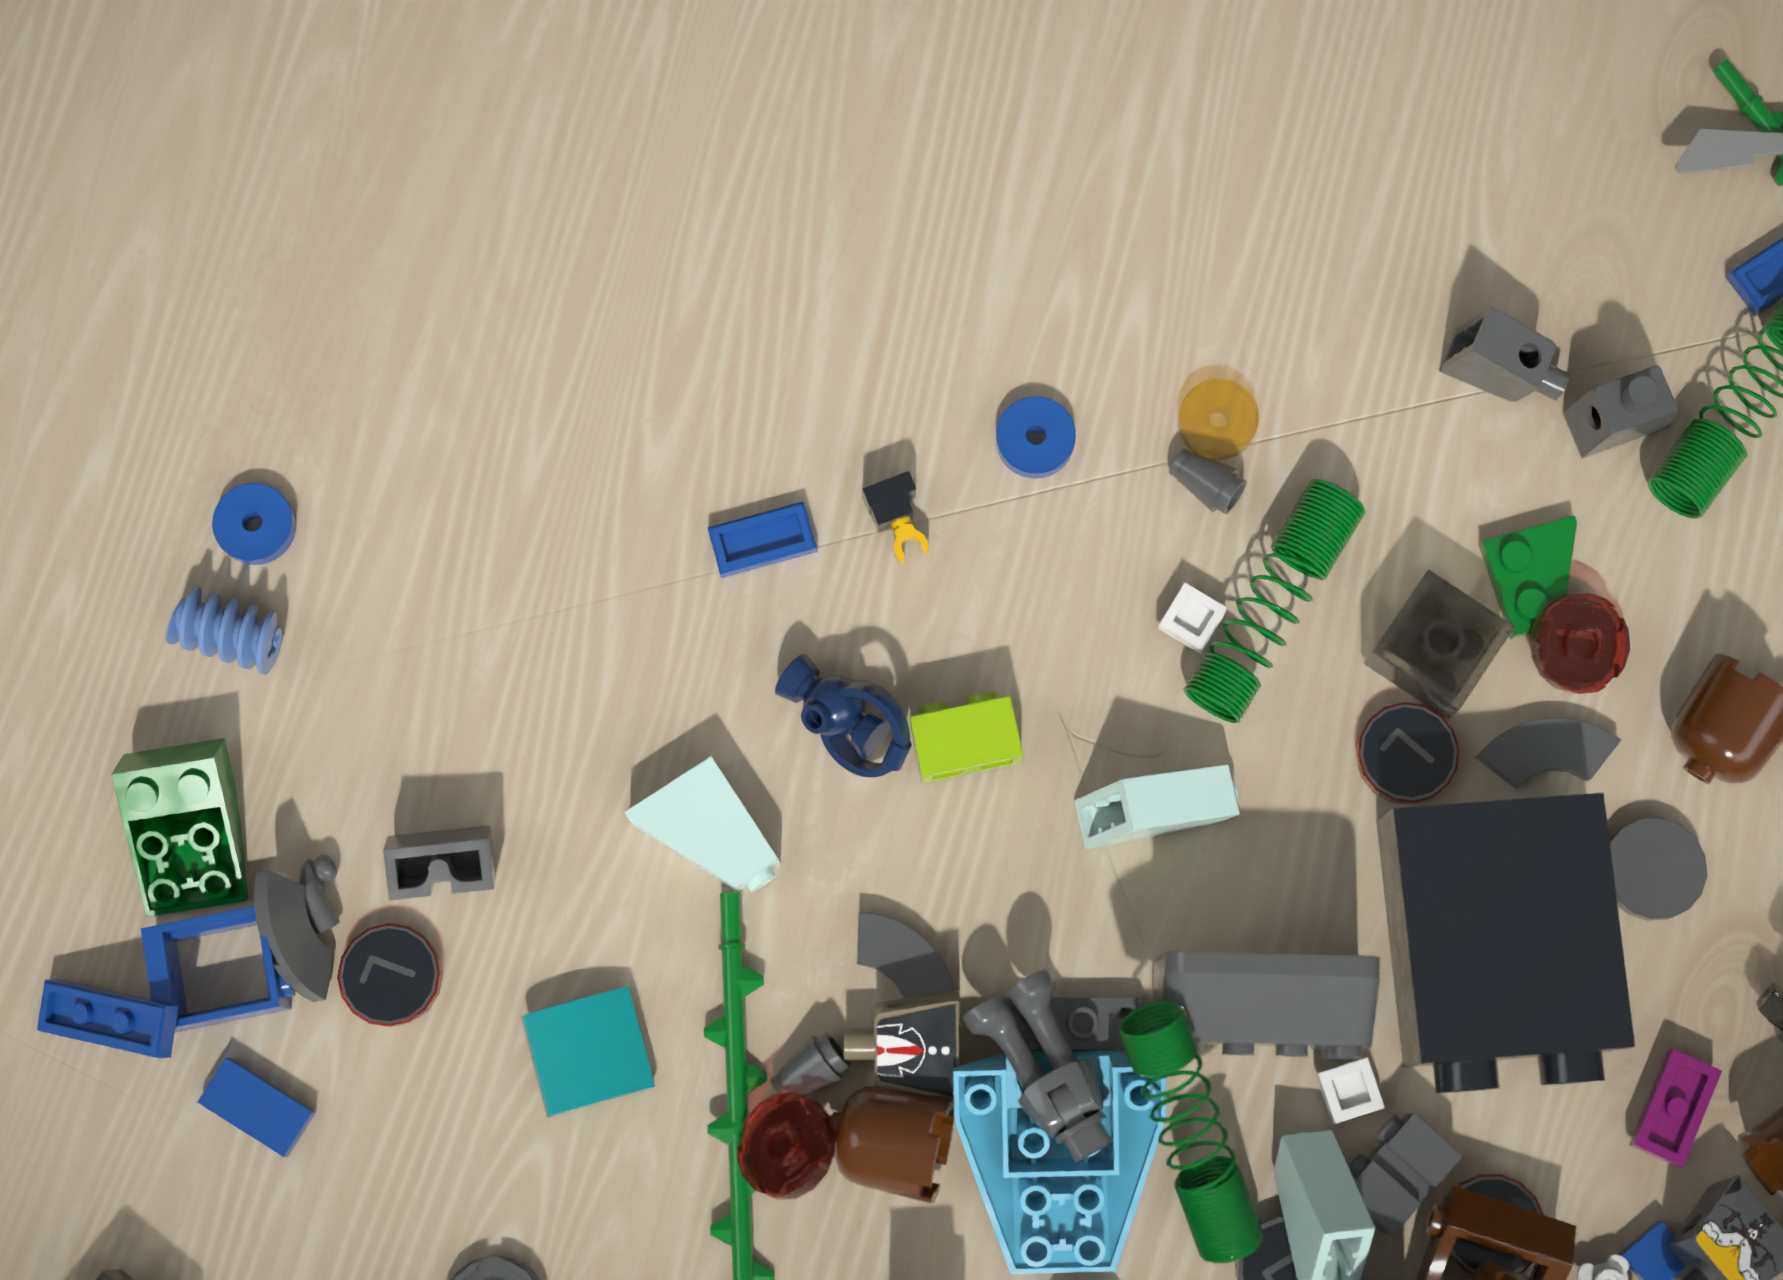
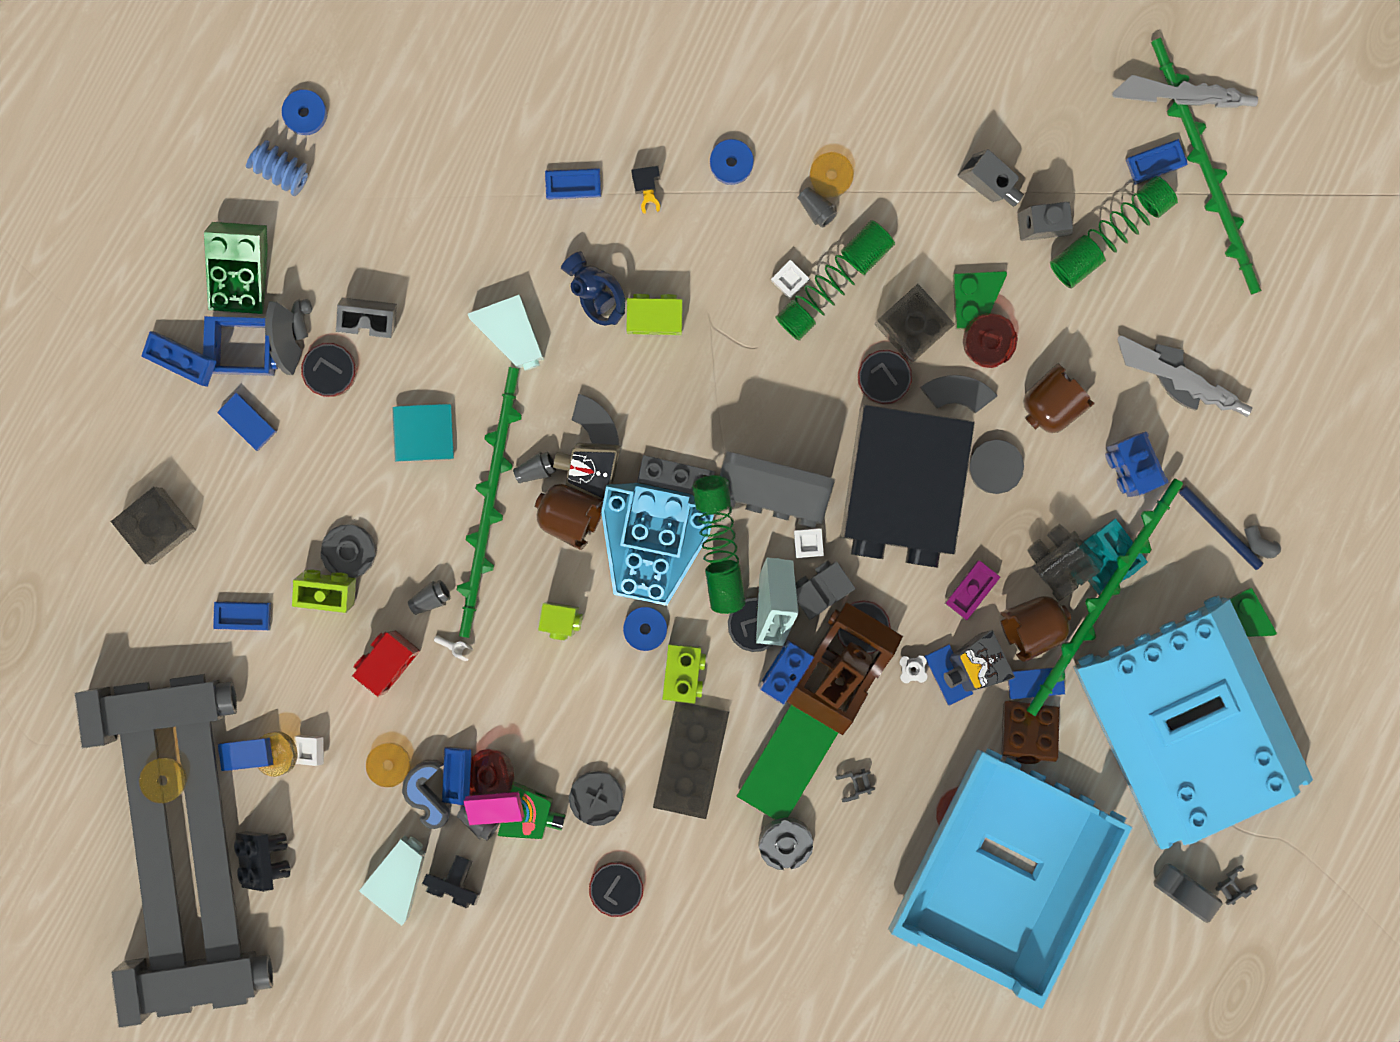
camera: 10 degrees right, 10 degrees up
clear red tile [737,1093,836,1200] -> none
dark grey piece [962,969,1112,1162] -> none
light aqua slope [1074,764,1239,850] -> none

